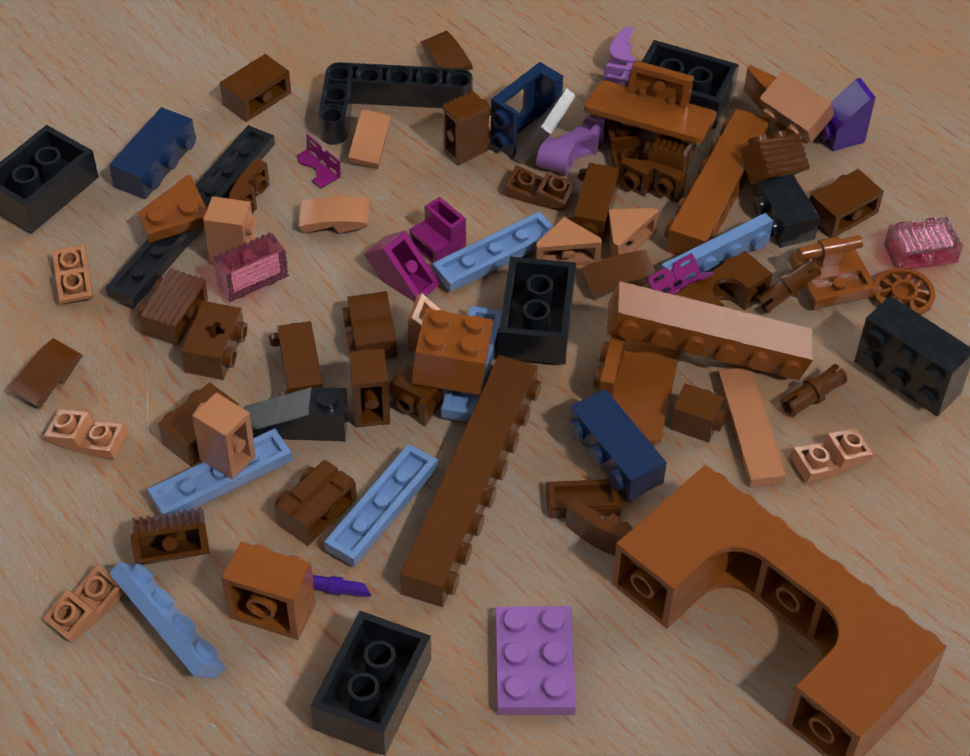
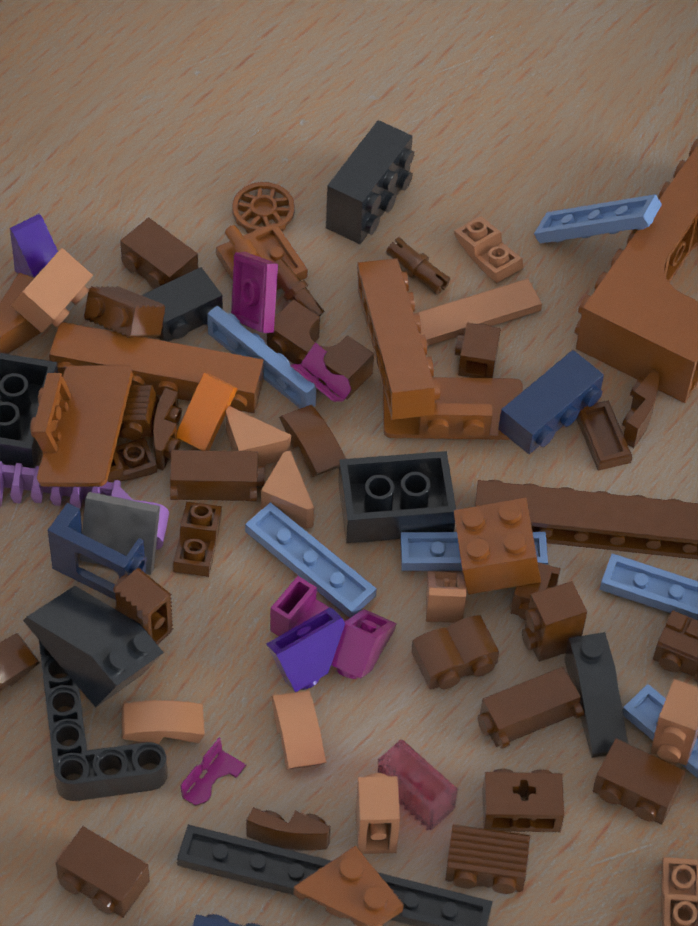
camera: 105 degrees left, 5 degrees up
clear pink brick [884,216,964,269] -> none
none -> black slope [23,586,164,708]
none -> orange tile [177,373,238,451]
none -> magenta tile [231,252,278,333]
none -> dark purple slope [266,607,345,692]
none -> medium blue plate [534,194,662,244]

